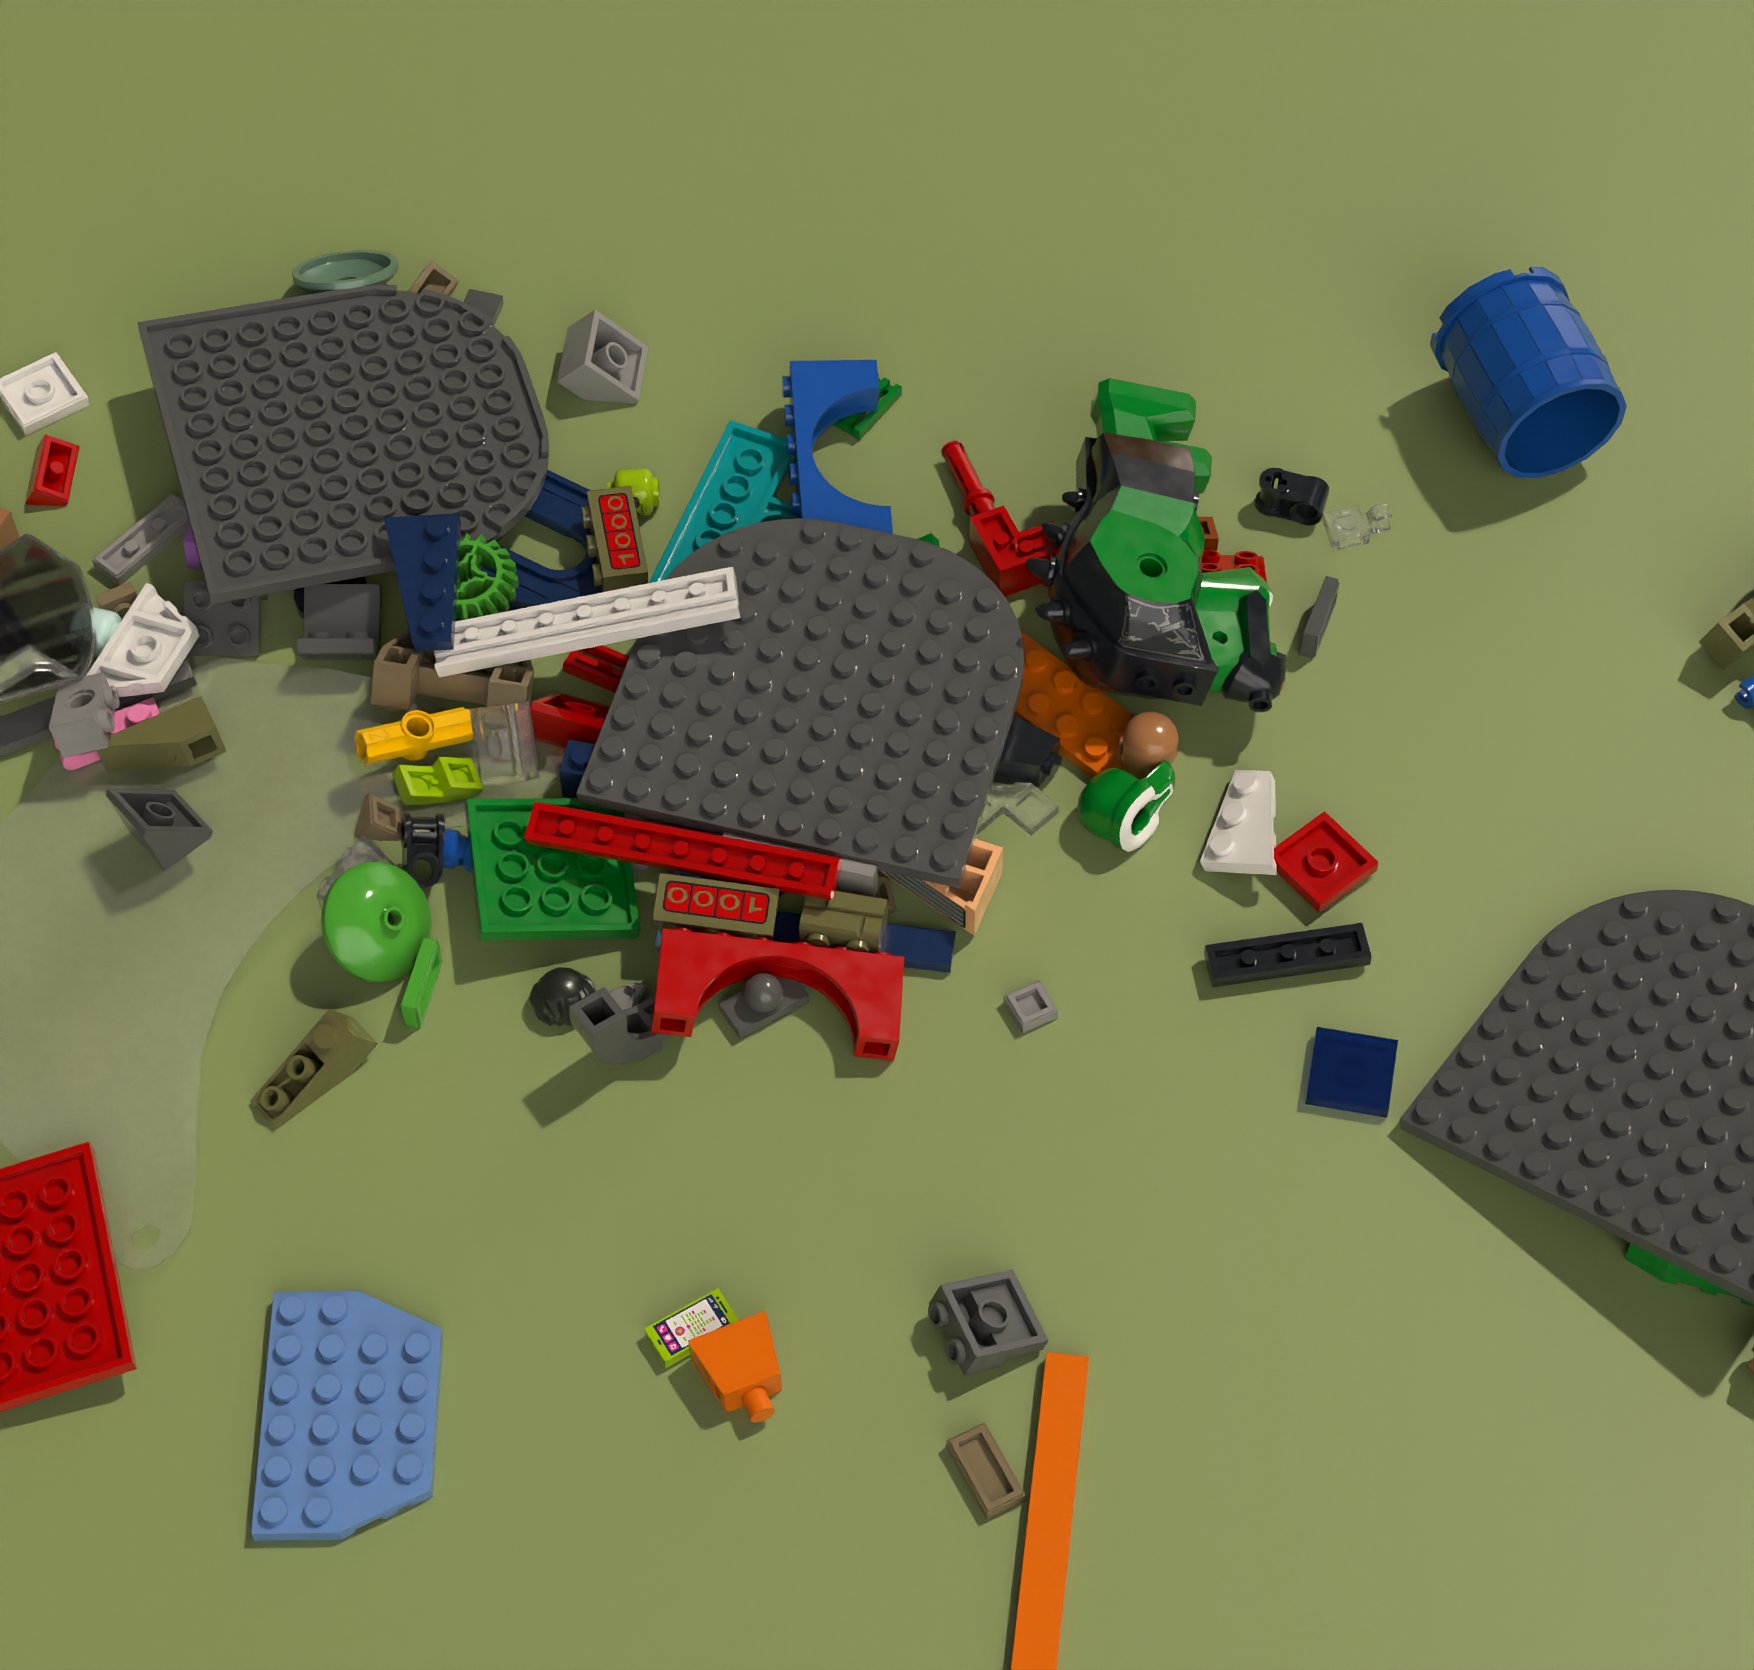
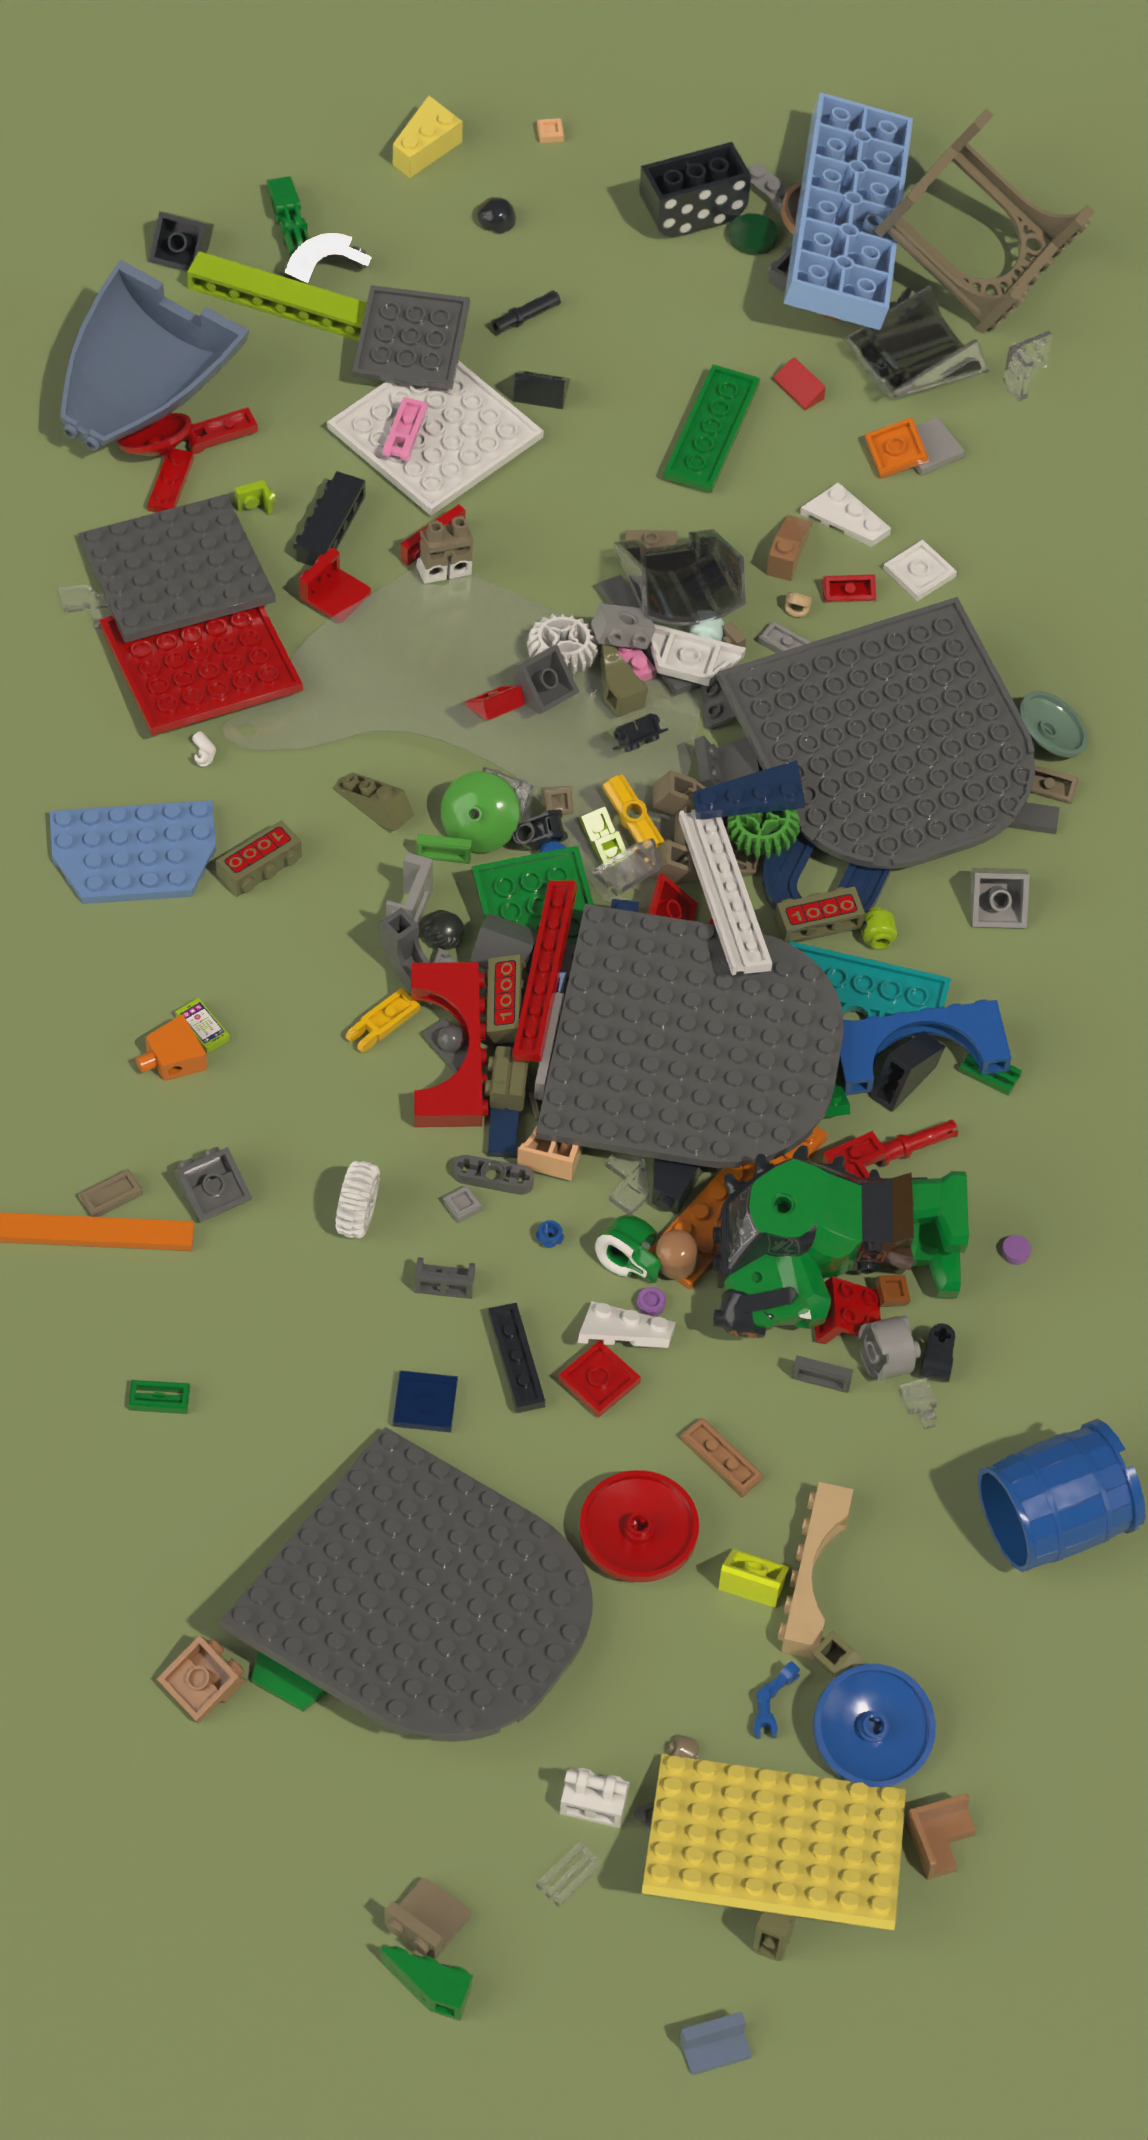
camera: 80 degrees right, 0 degrees up
none -> green tile [128,1380,190,1414]
none -> white arm [192,731,216,767]
none -> olive brick [216,820,302,897]
none -> white gear [335,1161,380,1238]
none -> yellow hinge [345,988,421,1053]
none -> light grey panel [386,852,433,925]
none -> dark grey hinge [414,1257,475,1299]
none -> dark grey beam [453,1155,534,1195]
none -> red slope [465,685,525,720]
none -> dark grey slope [470,913,538,969]
none -> white gear [527,613,599,676]
none -> blue plate [536,1220,564,1248]
none -> red dish [579,1470,699,1583]
none -> black hinge [613,713,668,752]
none -> medium lavender tile [637,1287,666,1317]
none -> medium nougat tile [680,1418,764,1497]
none -> neon yellow slope [718,1549,790,1608]
none -> tan arch [778,1482,854,1659]
none -> tan tile [785,592,812,618]
none -> light grey brick [859,1316,921,1381]
none -> black slope [870,1031,946,1112]

